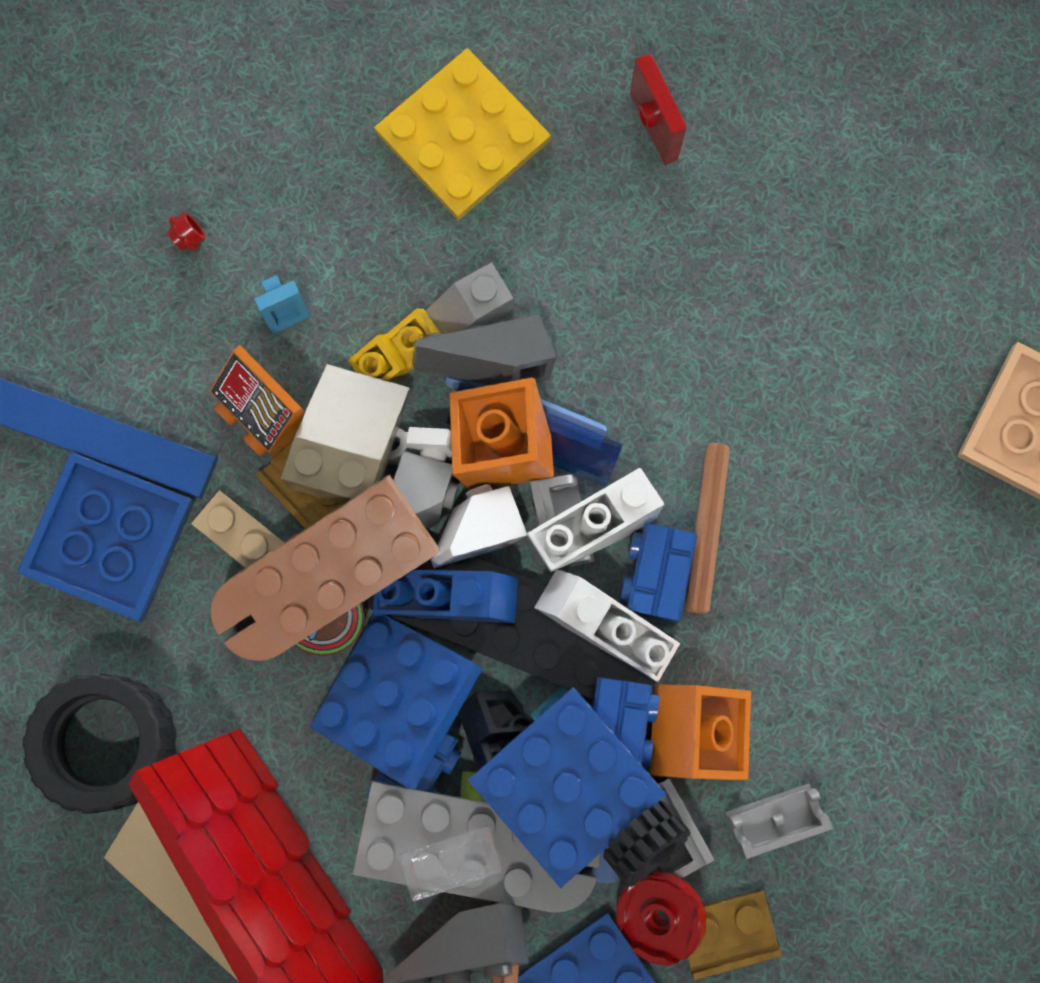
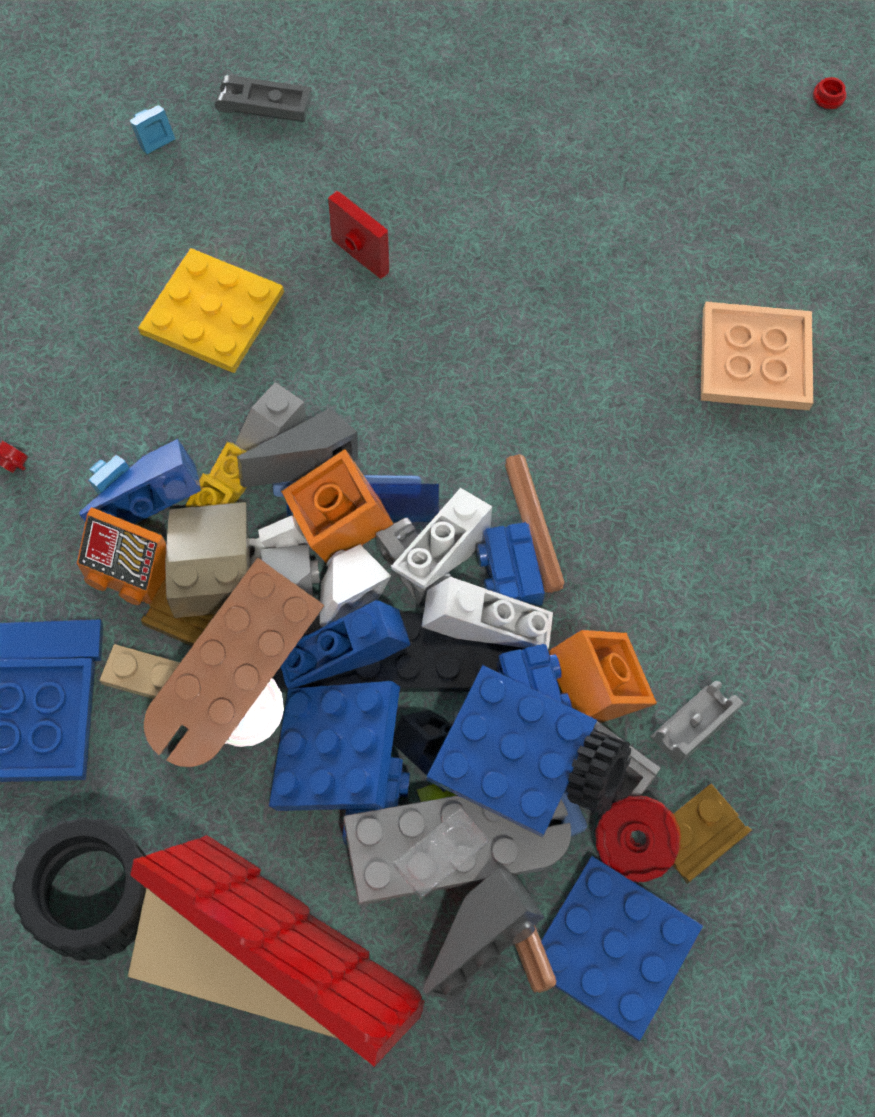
camera: 25 degrees left, 15 degrees down
none -> blue slope [79,439,201,524]

